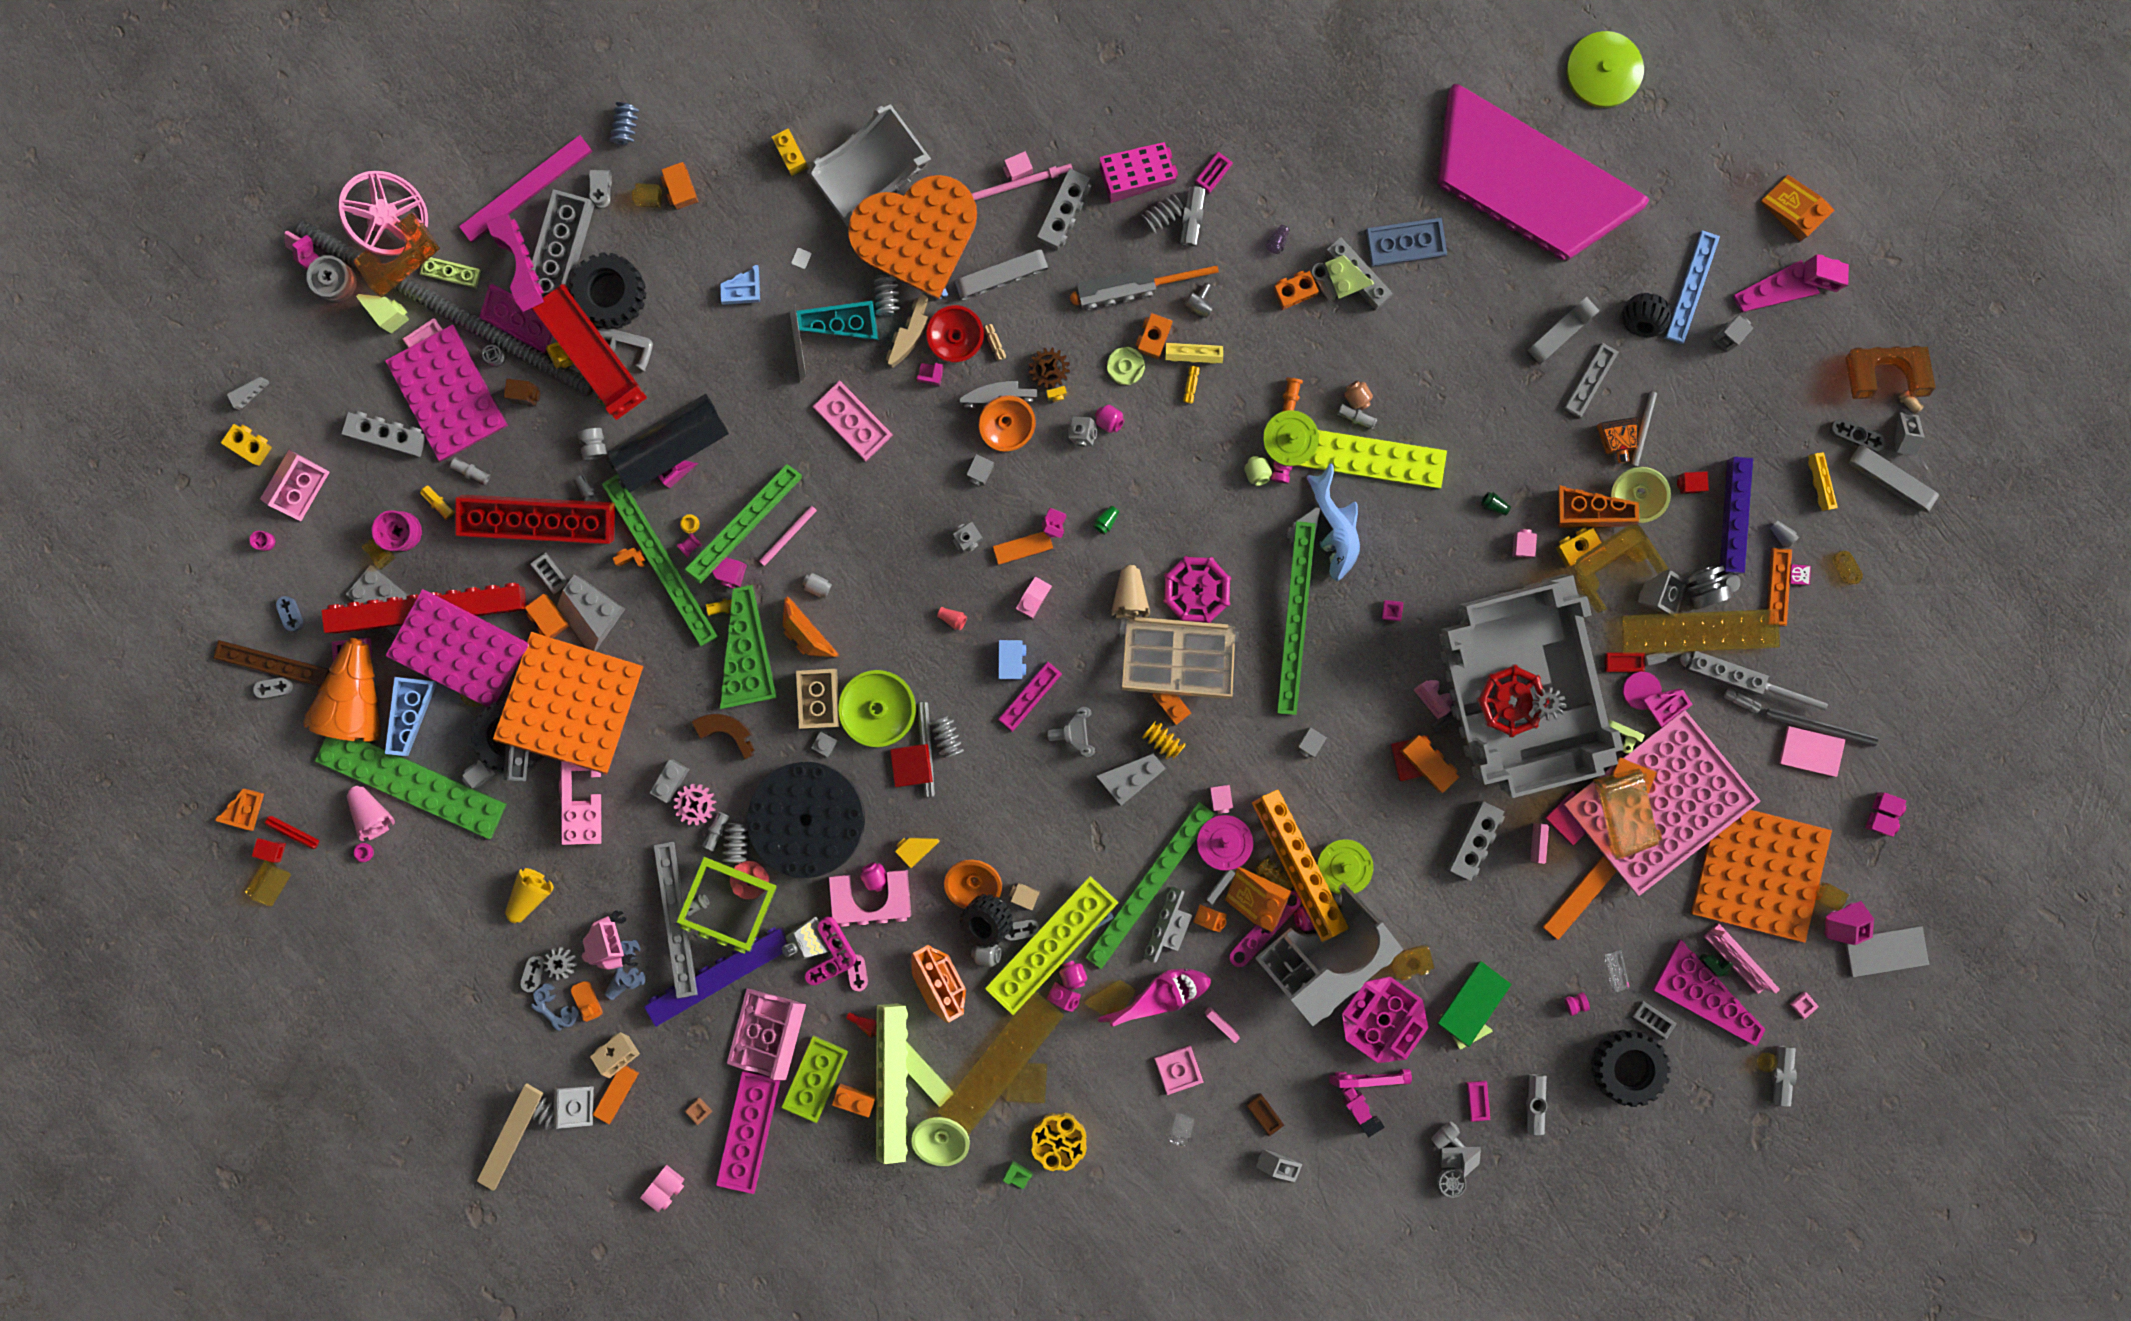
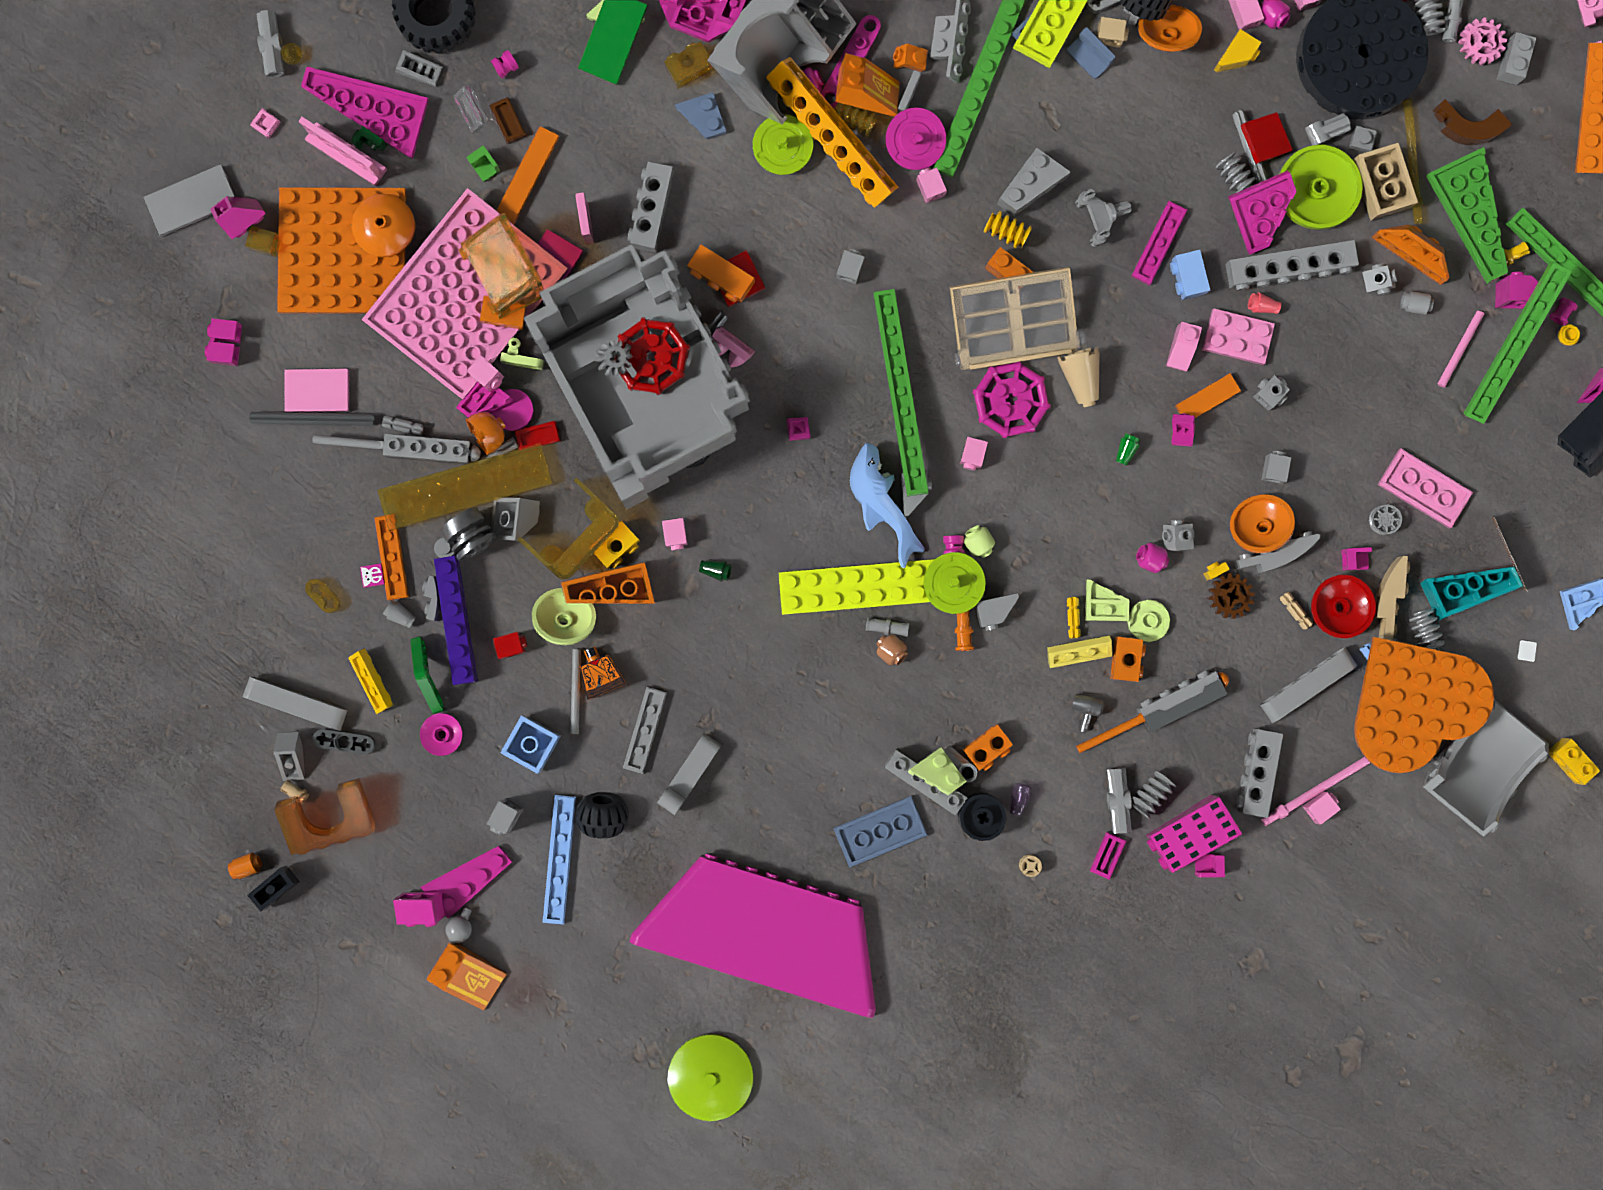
camera: 160 degrees right, 0 degrees up
none -> orange brick [228,852,262,879]
none -> black brick [247,865,300,912]
none -> orange dish [351,194,415,258]
none -> green beam [410,636,444,714]
none -> dark pink dish [420,713,462,756]
none -> light grey slope [422,575,441,621]
none -> light grey piece [445,907,472,943]
none -> bright green panel [466,145,501,182]
none -> orange cylinder [466,412,506,455]
none -> bright pink brick [467,355,504,392]
none -> reddish brown tile [489,97,526,144]
none -> light blue brick [501,715,561,774]
none -> sand blue wing [675,92,726,140]
none -> black wheel [957,793,1007,841]
none -> bright pink brick [959,437,988,471]
none -> light grey slope [975,593,1019,631]
none -> tan wheel [1019,854,1042,877]
none -> sand blue panel [1067,27,1116,79]
none -> yellowish green wing [1086,580,1129,621]
none -> dark pink panel [1195,854,1225,877]
none -> bright pink plate [1202,309,1275,365]
none -> light grey brick [1226,240,1359,291]
none -> dark pink plate [1228,170,1296,255]
none -> light grey piece [1305,113,1351,145]
none -> light grey brick [1362,263,1398,295]
none -> light grey wheel [1369,505,1402,535]
none -> clear yellow bar [1403,99,1423,225]

